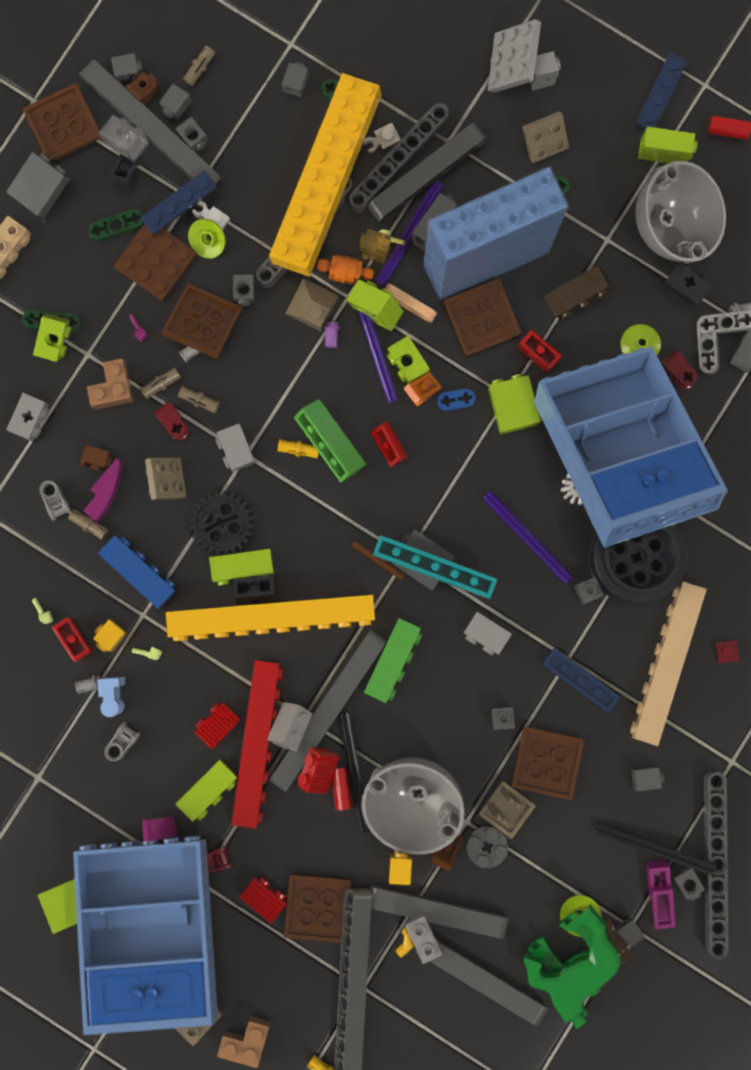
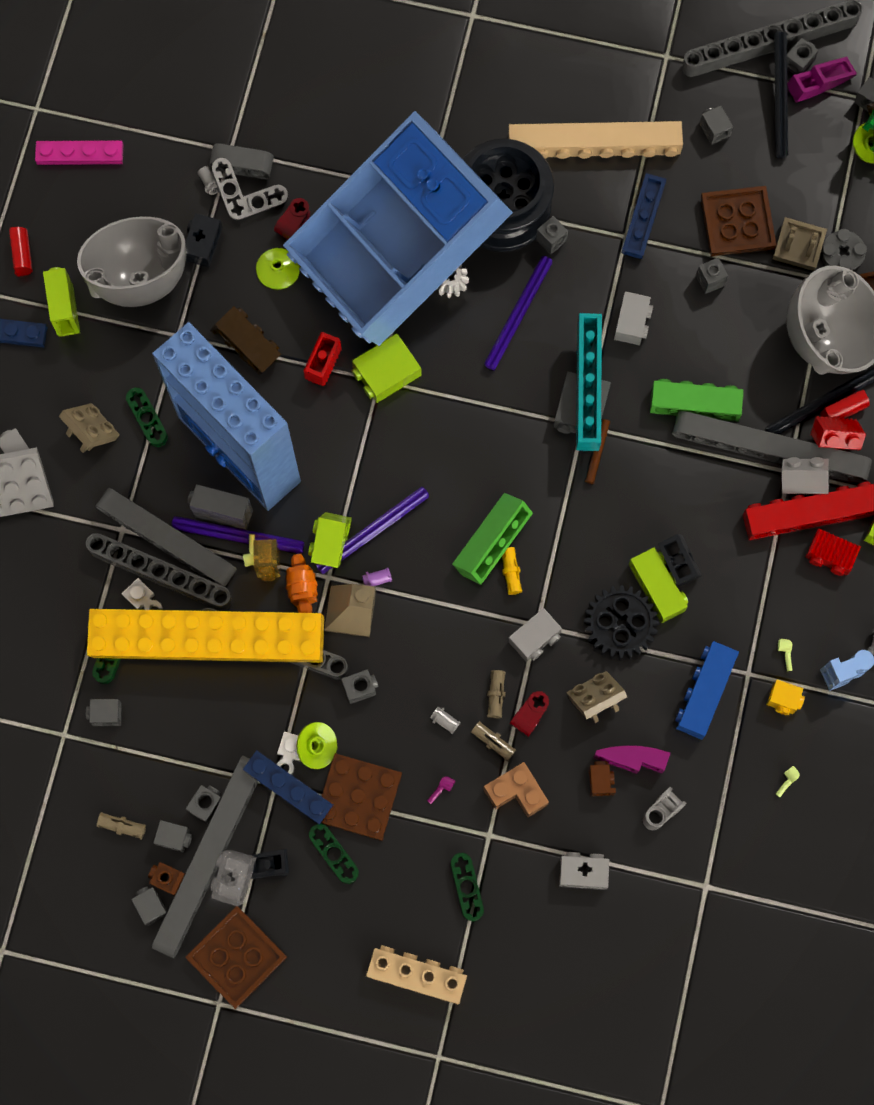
camera: 110 degrees left, 10 degrees down
dark grey brick [6,152,71,217] -> none
lime brick [33,313,71,362] -> none
red brick [52,617,94,662] -> none
dark tan pin [68,509,109,540] -> none
light grey pin [75,675,101,694] -> none
reddish brown plate [162,283,243,359] -> none
yellow brick [166,595,375,641] -> none
red brick [371,422,408,467] -> none
light nougat beam [384,284,437,323] -> none
lime brick [386,336,430,384] -> none
orange slope [404,372,442,406] -> none
blue beam [437,389,476,411] -> none
reddish brown plate [443,279,522,357] -> none
dark red plate [715,640,739,663] -> none

